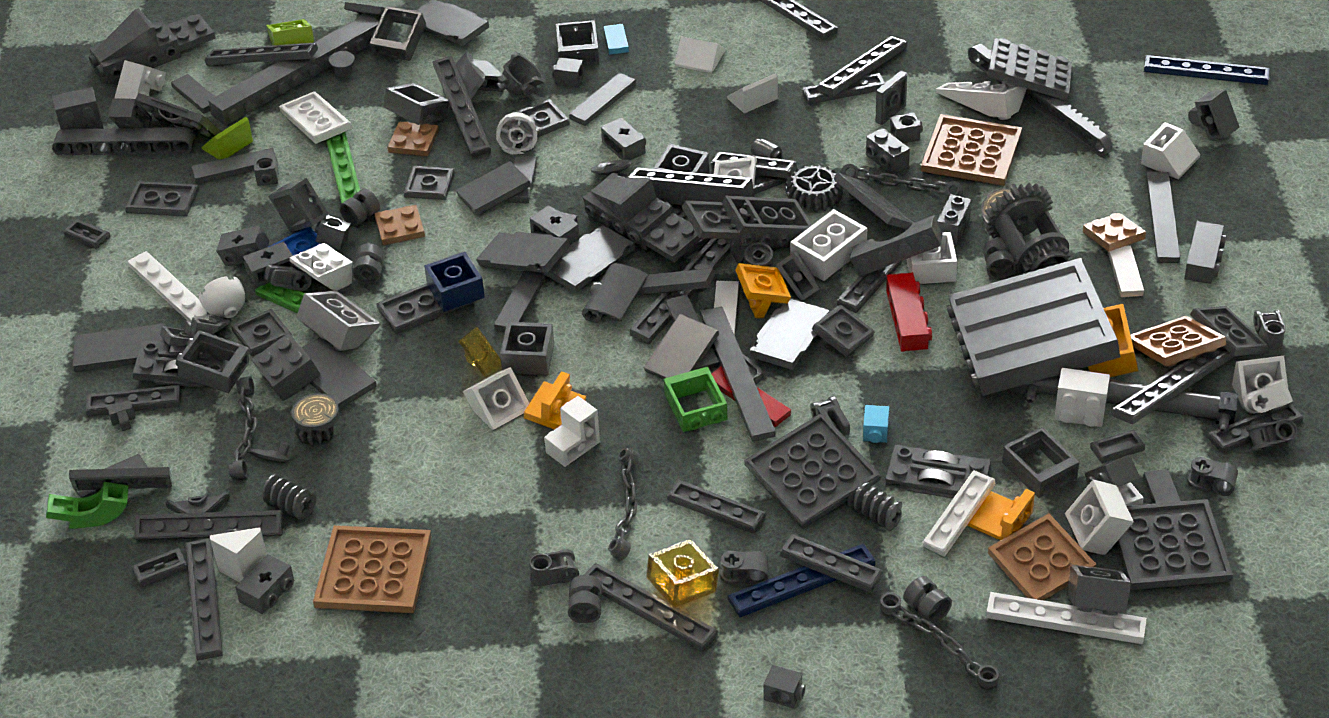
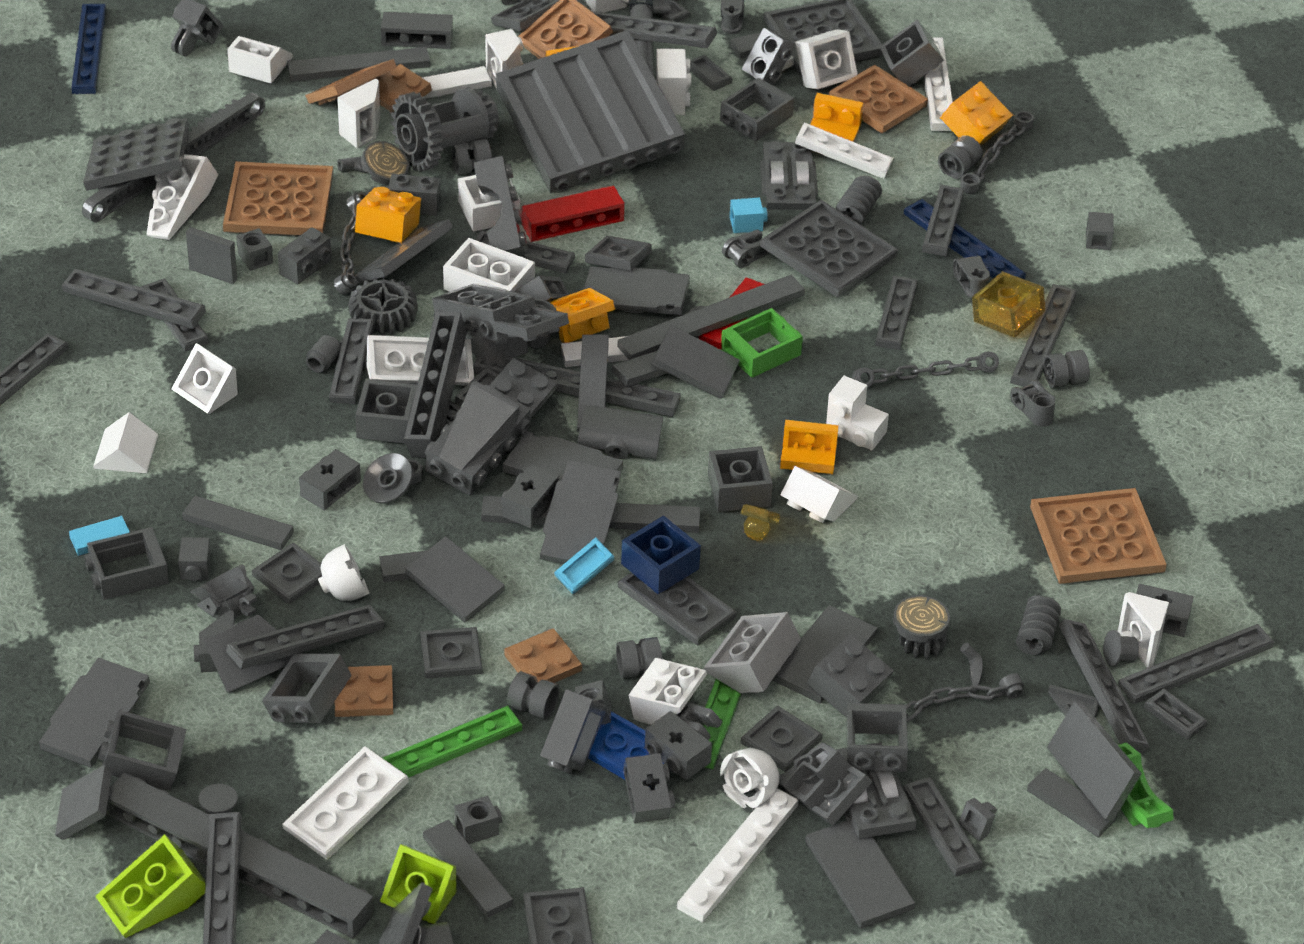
camera: 110 degrees left, 0 degrees up
none -> medium nougat plate [305,59,397,105]
none -> white slope [338,79,380,148]
none -> light orange brick [355,187,421,243]
none -> white slope [486,29,523,87]
none -> medium azure tile [554,537,615,594]
none -> light orange brick [940,81,1013,146]

